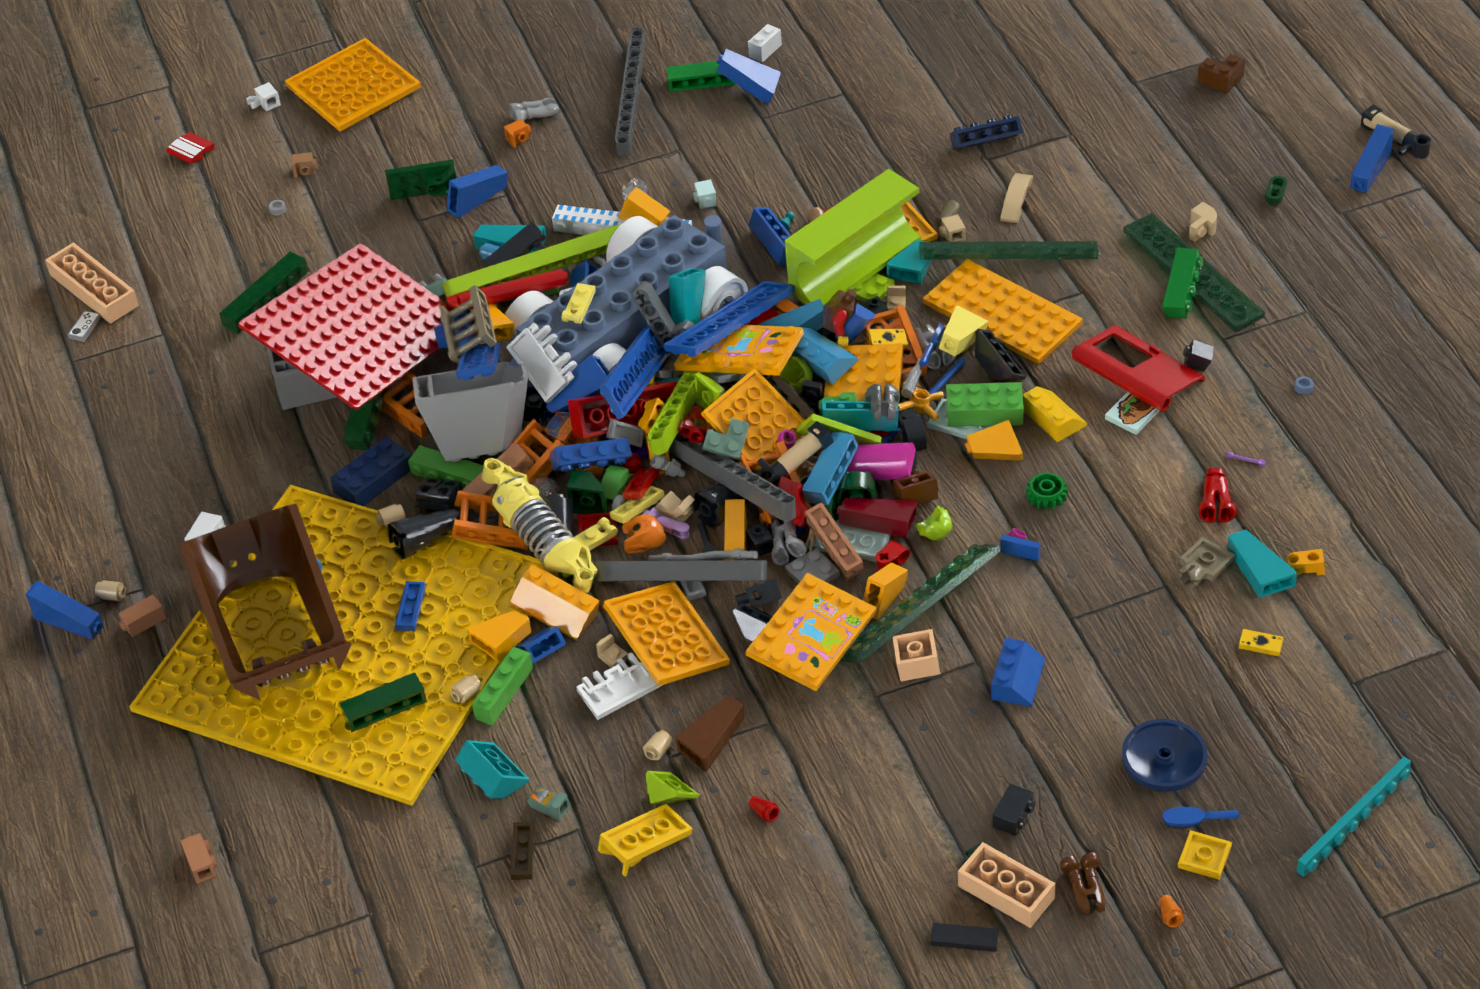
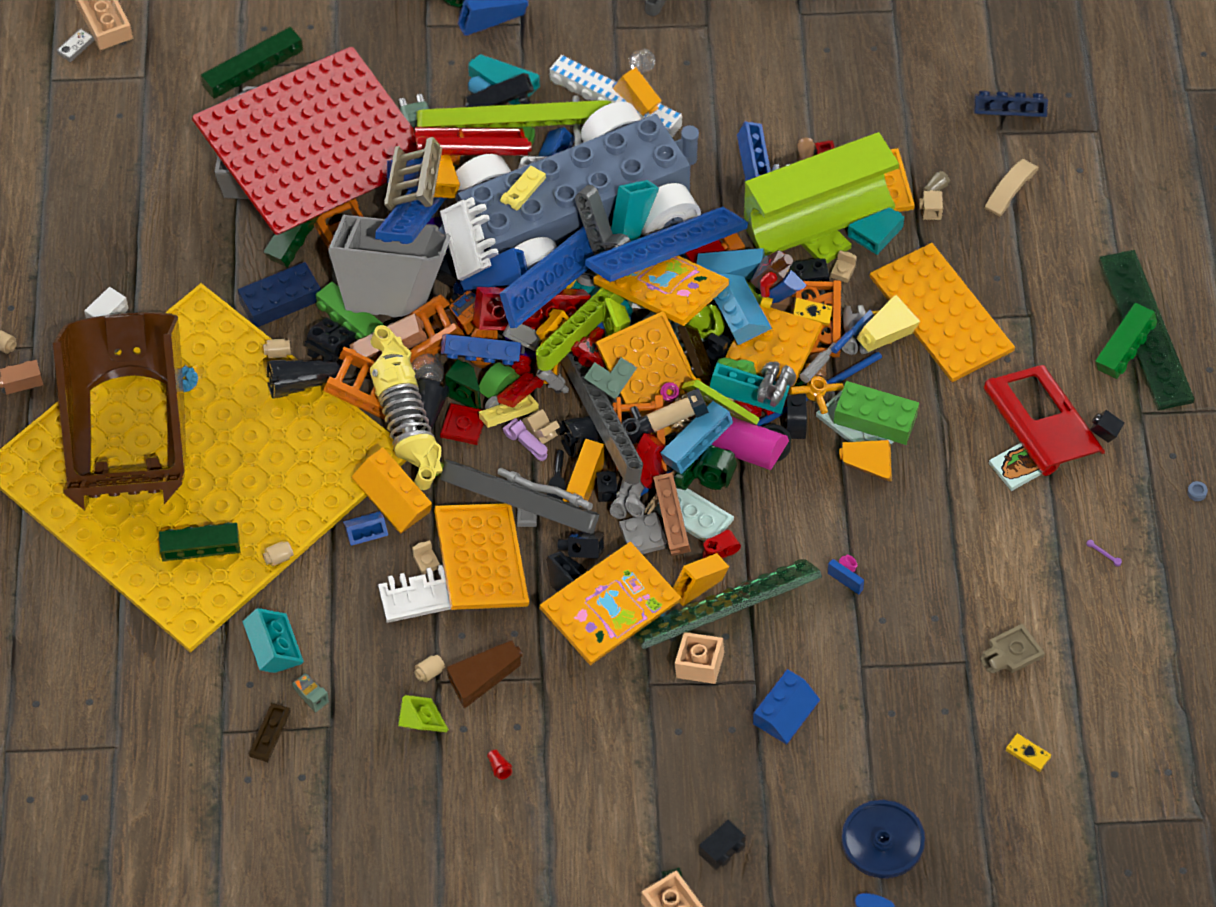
camera: 15 degrees right, 10 degrees up
blue tile [395,581,426,632] -> none
light orange slope [467,610,531,661] -> none
bright green brick [472,647,533,726] -> none
light yellow plate [575,517,618,551] -> none
yellow plate [598,804,693,877] -> none
orange helmet [622,514,666,555] -> none
light aqua brick [693,179,717,209] -> none
teal piece [779,211,795,232] -> none
dark red slope [836,498,917,538] -> none
reddish brown brick [890,470,938,505] -> none
lime hair [915,505,953,541] -> none
clear green plate [919,241,1099,260] -> none
black wedge [975,329,1027,382] -> none
yellow slope [1023,386,1087,442] -> none
green gear [1026,473,1068,510] -> none
tan brick [1189,202,1217,242] -> none
red piece [1199,467,1237,523] -> none
teal slope [1227,530,1297,598] -> none
light orange leg [1286,549,1325,576] -> none

